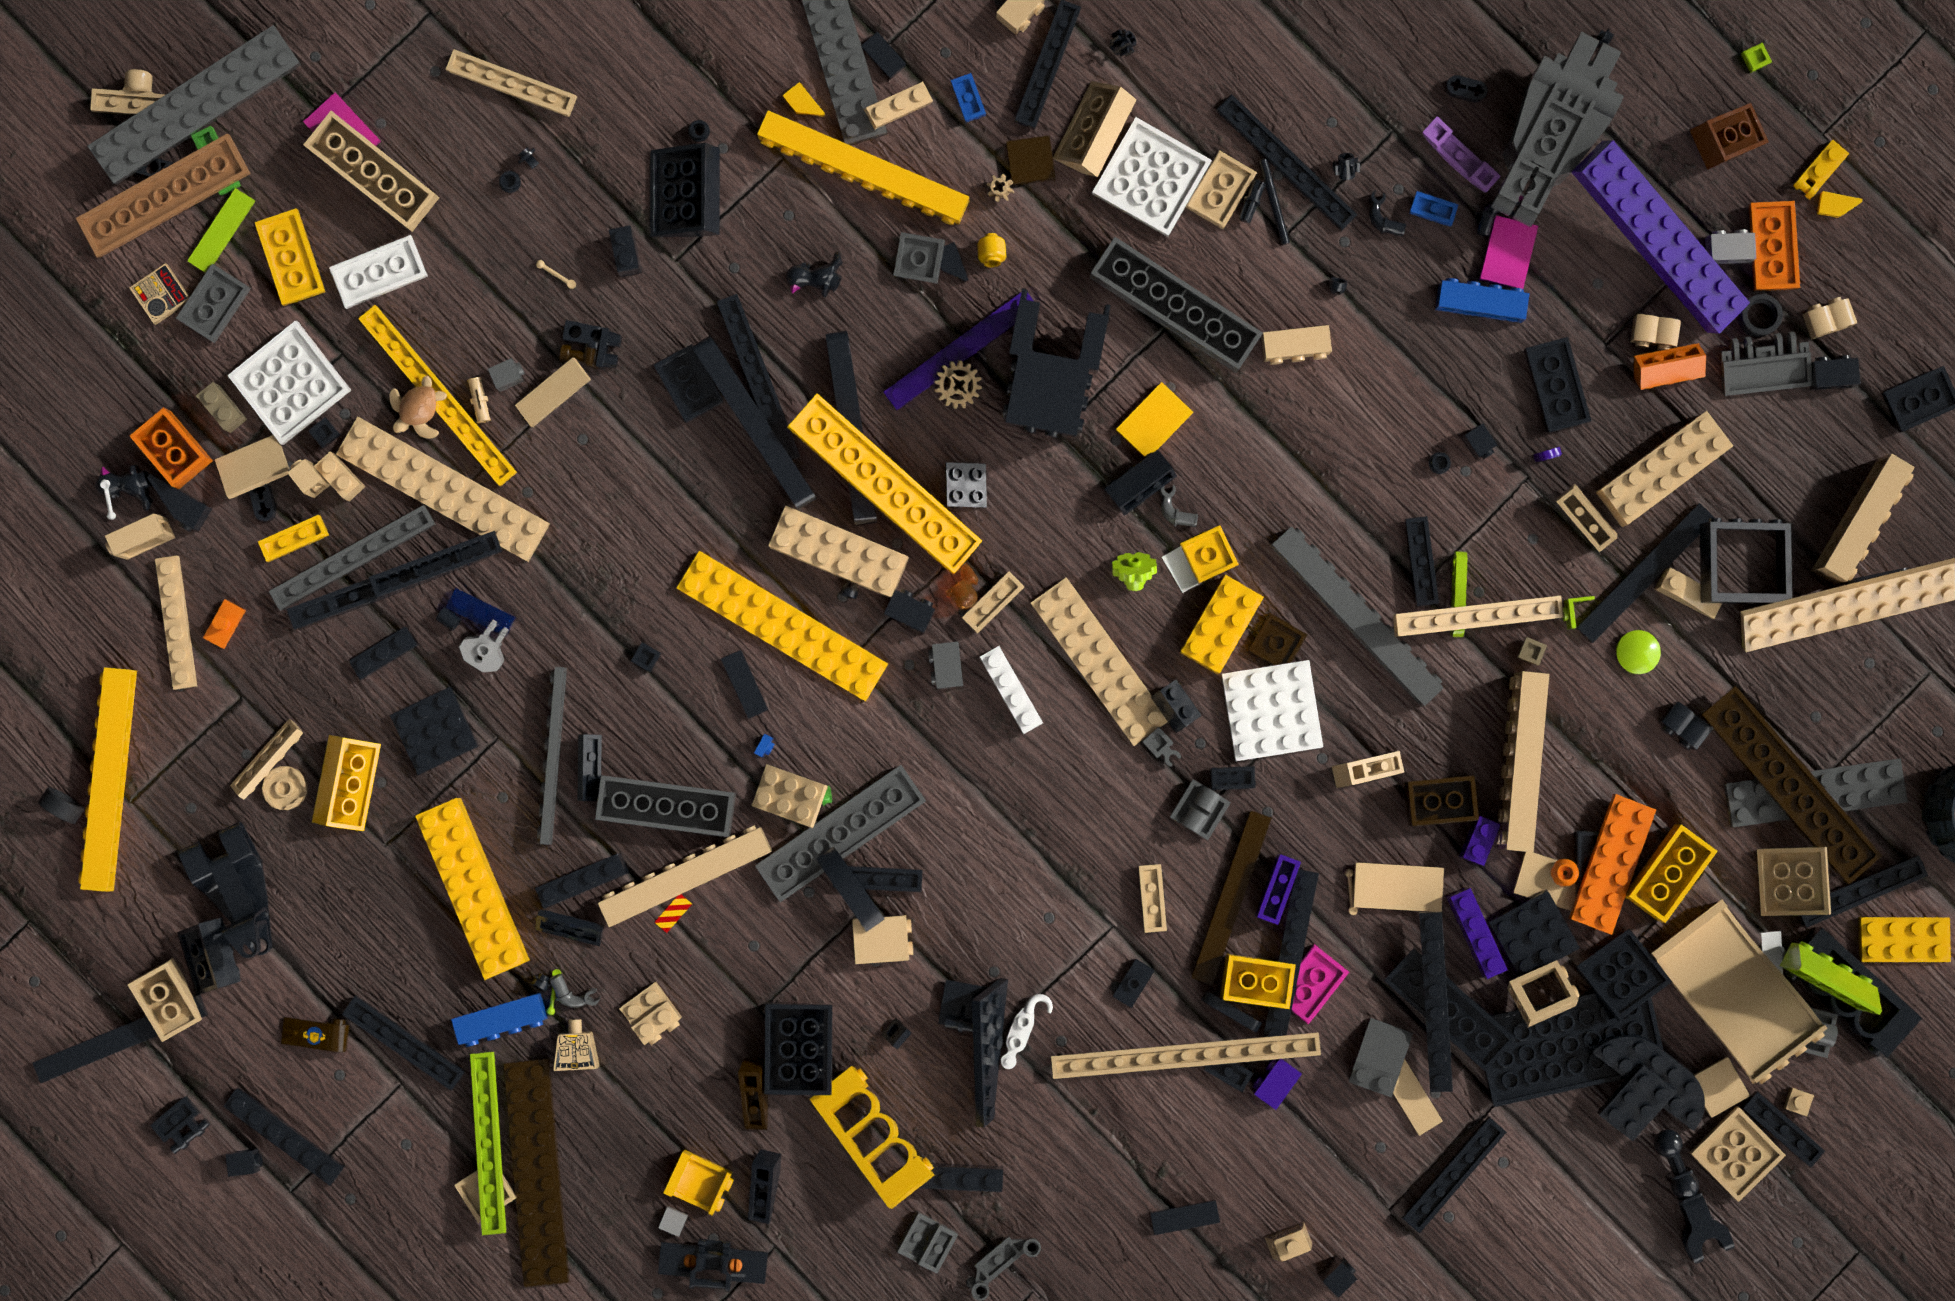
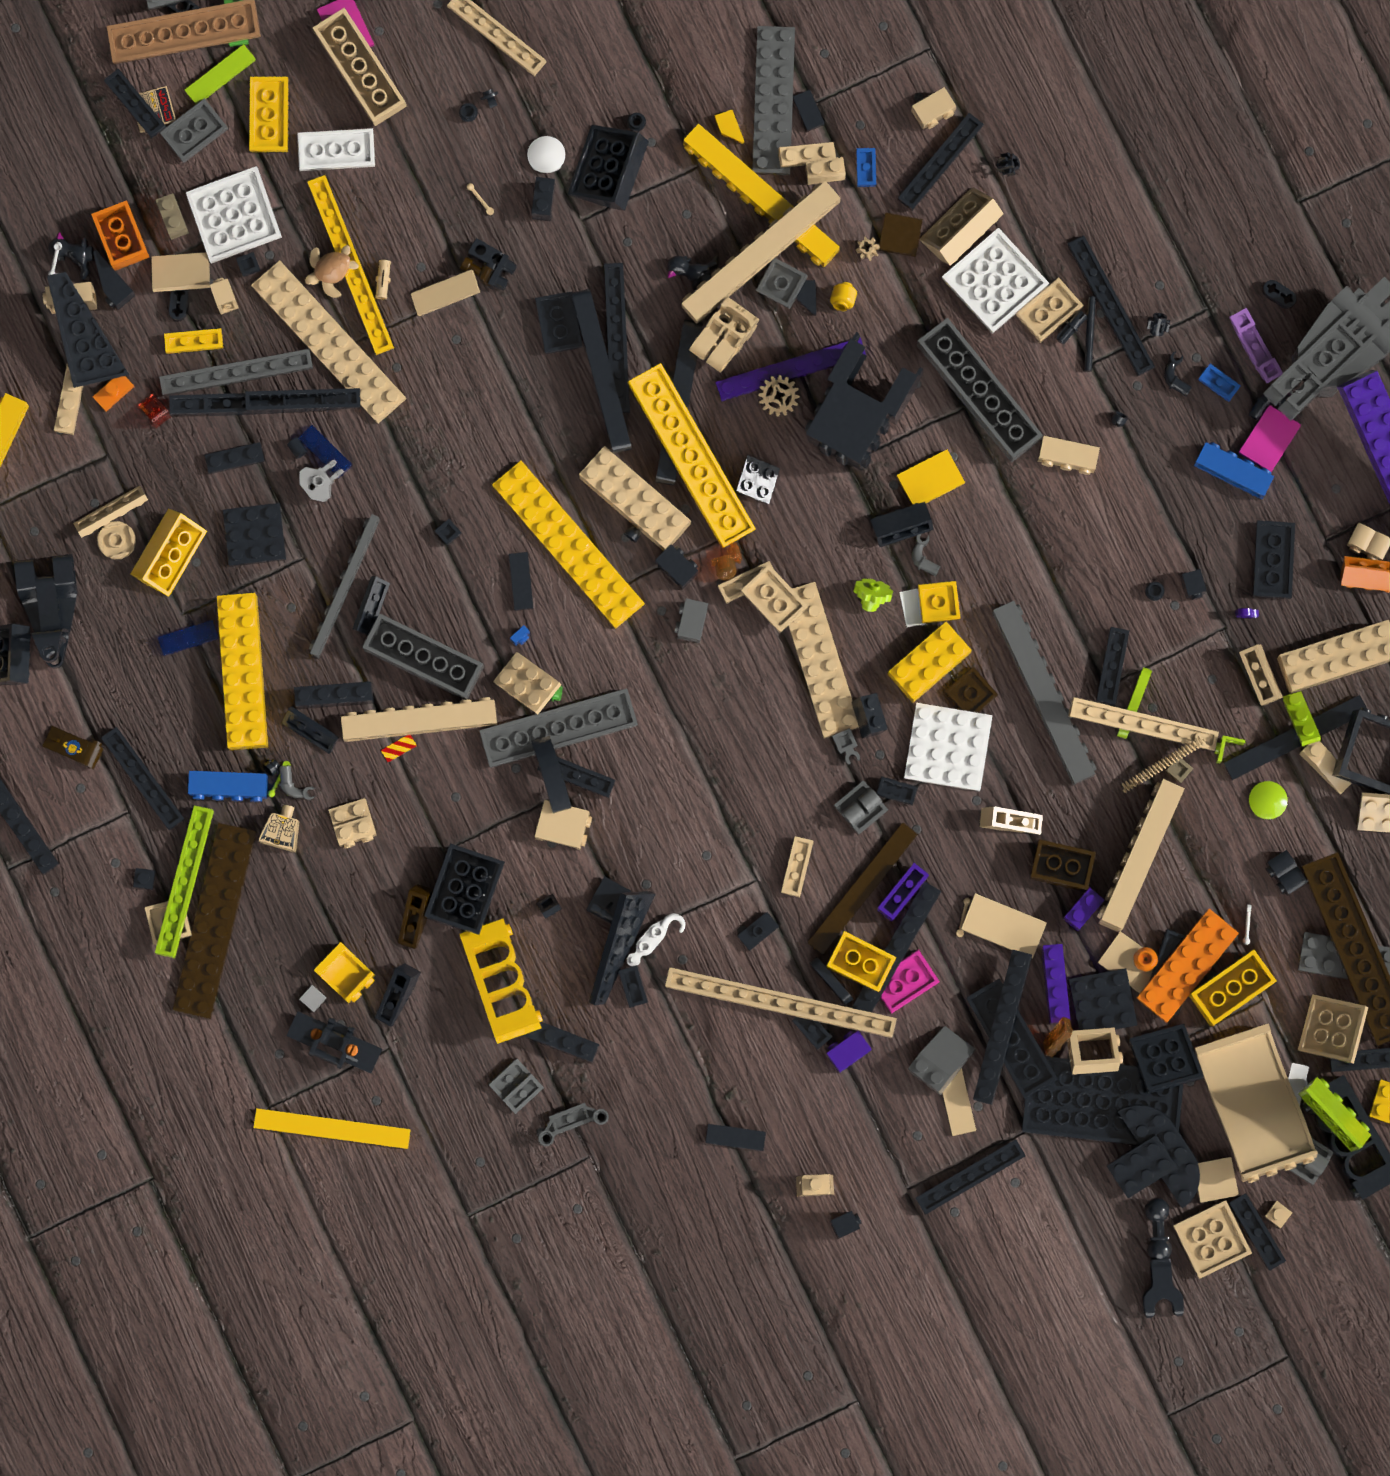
camera: 20 degrees right, 5 degrees down
tan brick [314,452,365,501] -> none
dark grey brick [488,358,525,392] -> none
white brick [980,646,1043,735] -> none
none -> black wing [47,272,129,388]
none -> black plate [104,69,166,139]
none -> black plate [133,868,156,890]
none -> clear red slope [138,394,171,428]
none -> clear blue plate [158,620,219,656]
none -> white dish [527,136,565,173]
none -> black plate [619,965,648,1008]
none -> tan brick [682,181,840,324]
none -> tan connector [689,297,759,372]
none -> tan plate [741,565,808,633]
none -> tan brick [805,157,846,185]
none -> clear orange plate [1043,1017,1072,1057]
none -> tan piece [1122,736,1206,793]
none -> white hinge [1242,905,1251,945]
none -> lime plate [1283,691,1321,746]

